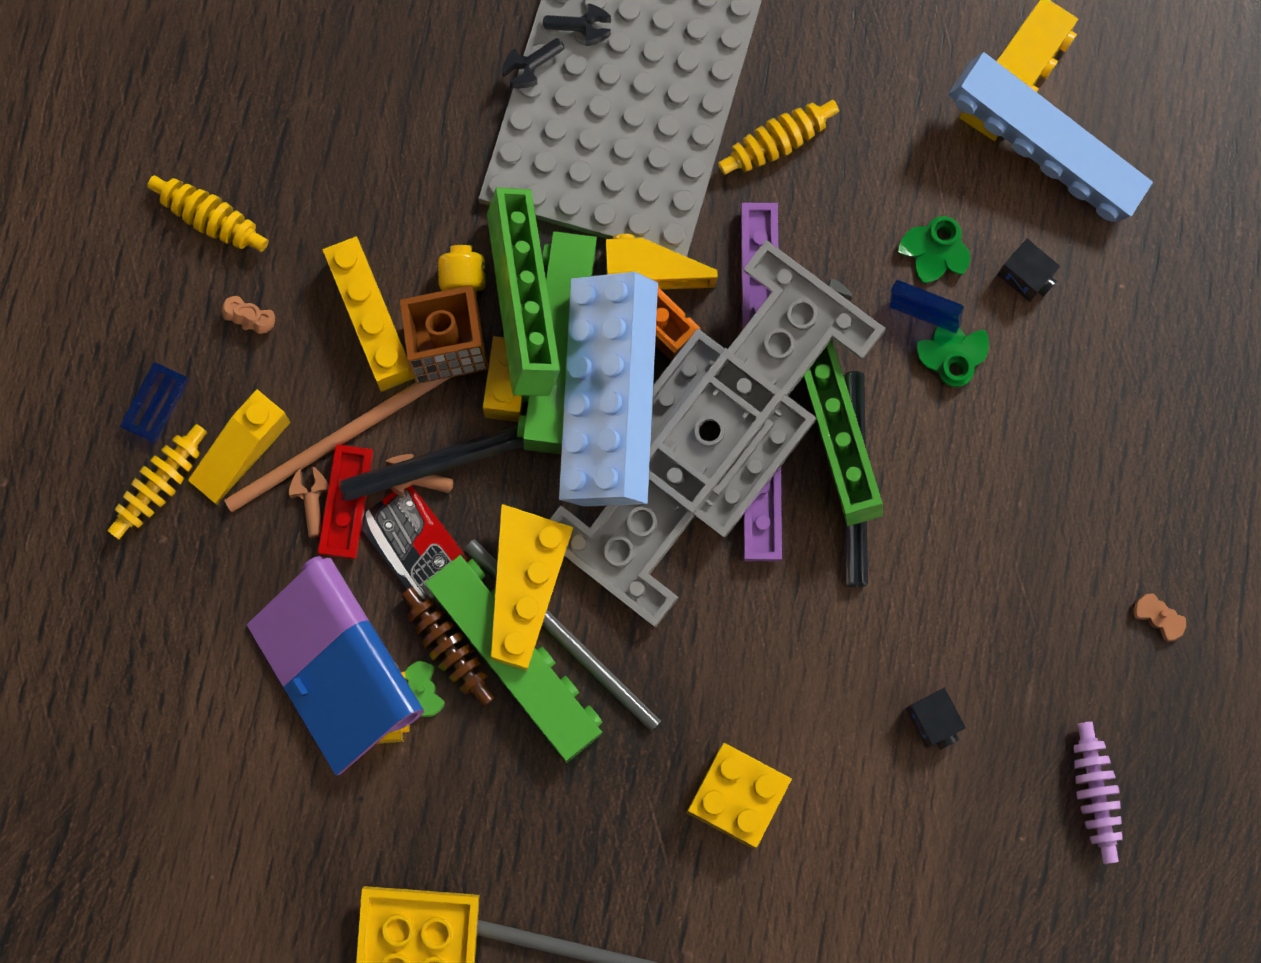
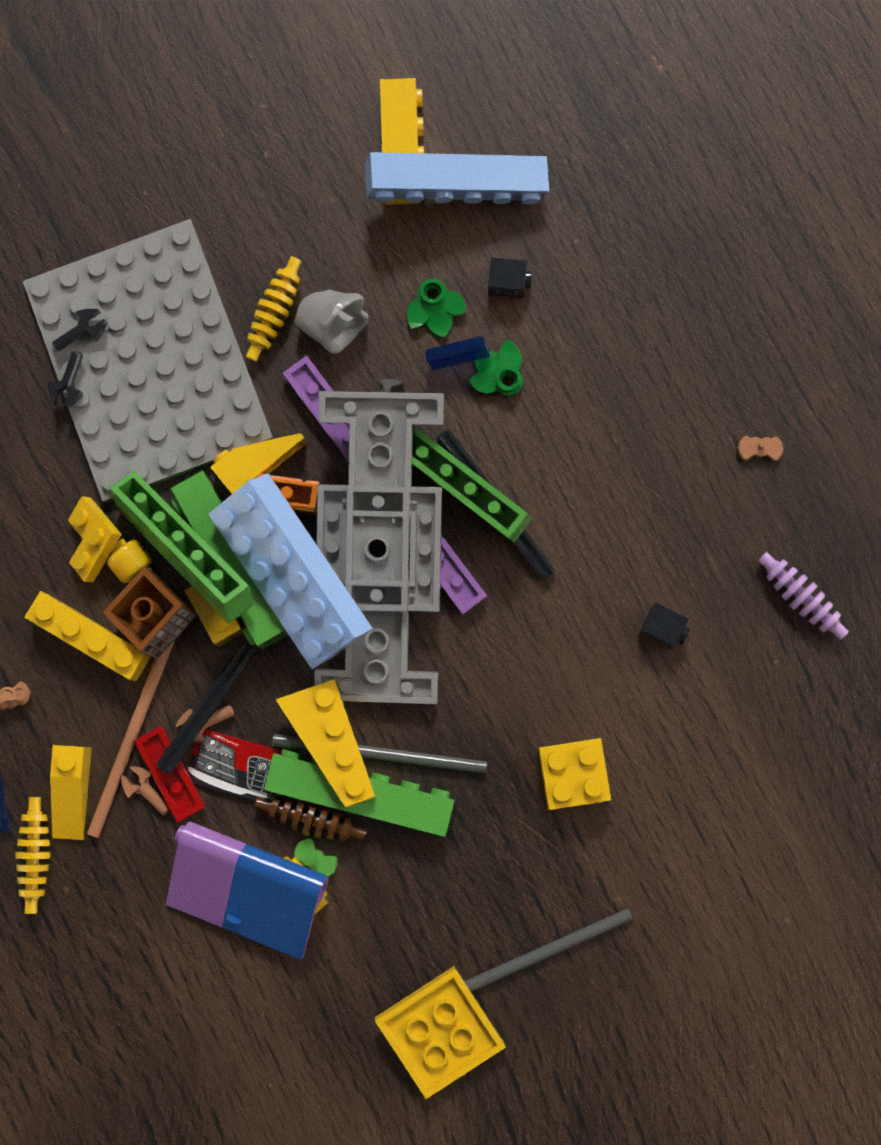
camera: 25 degrees left, 5 degrees up
none -> yellow plate [68,496,122,582]
none -> light grey piece [295,289,368,354]

